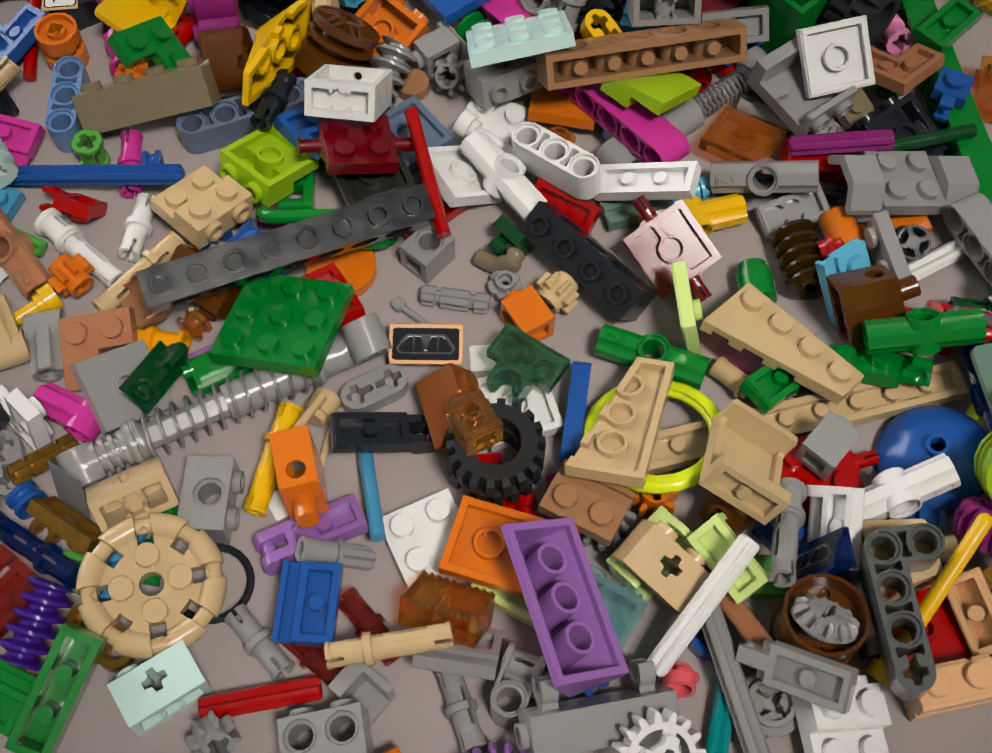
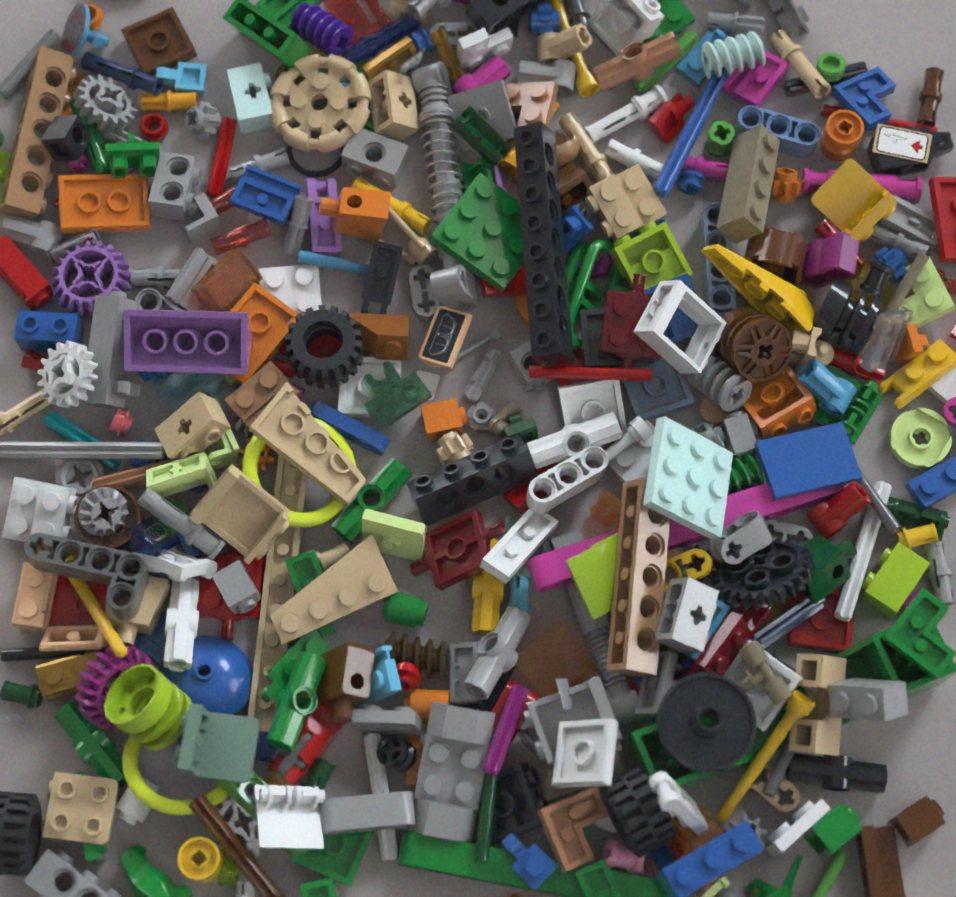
camera: 110 degrees right, 10 degrees up
orange gear [47,253,95,298] -> none
green plate [106,16,191,70] -> none
black pin [250,69,297,132] -> none
tan pin [324,621,454,670] -> none
clear orange brick [444,388,503,458] -> none
white axle [646,534,760,677] -> none
light grey hinge [735,639,859,714] -> none

